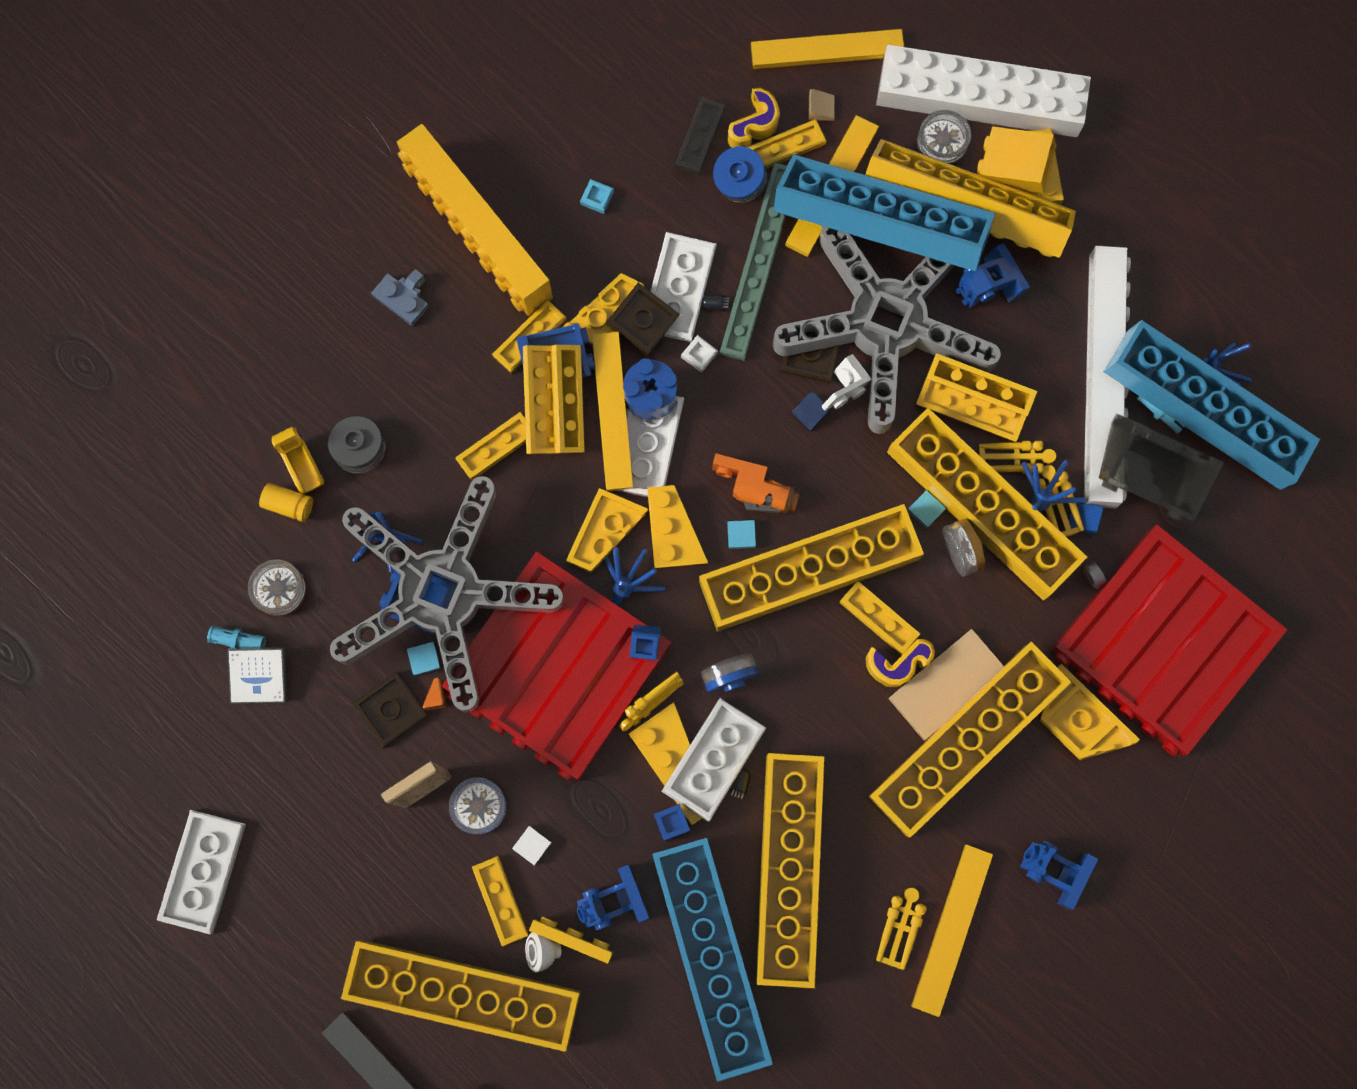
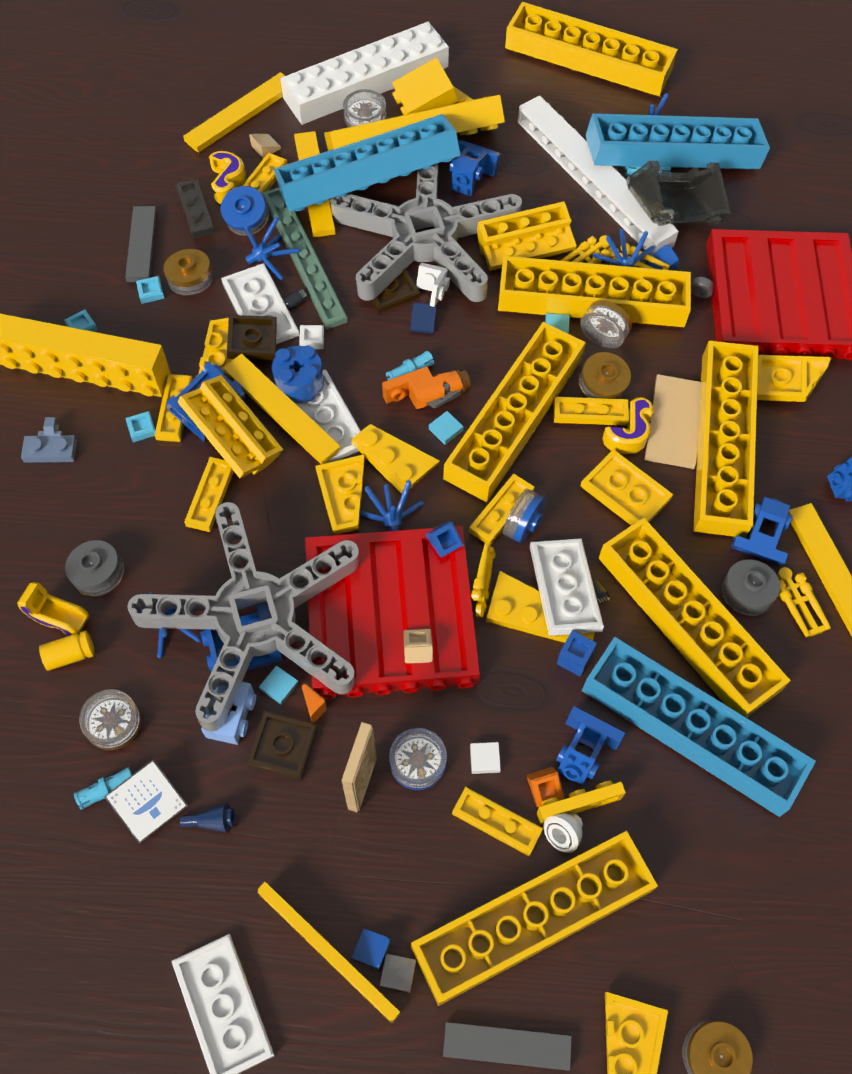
camera: 40 degrees left, 15 degrees down
none -> medium azure tile [64,310,98,332]
none -> dark grey tile [125,206,157,282]
none -> medium azure tile [125,411,156,442]
none -> pearl gold piece [163,249,213,295]
none -> dark blue cone [180,803,236,833]
none -> light blue brick [201,682,256,745]
none -> blue plant [244,217,300,280]
none -> yellow tile [258,882,400,1023]
none -> blue slope [351,928,391,971]
none -> flat silver tile [380,954,416,993]
none -> medium azure pin [386,351,434,380]
none -> tan slope [403,629,433,663]
none -> yellow plate [469,474,534,546]
none -> yellow brick [505,2,678,97]
none -> orange slope [526,767,565,807]
none -> pearl gold piece [579,352,631,399]
none -> yellow plate [580,449,673,526]
none -> dark grey piece [721,560,780,616]
none -> blue tile [730,497,792,565]

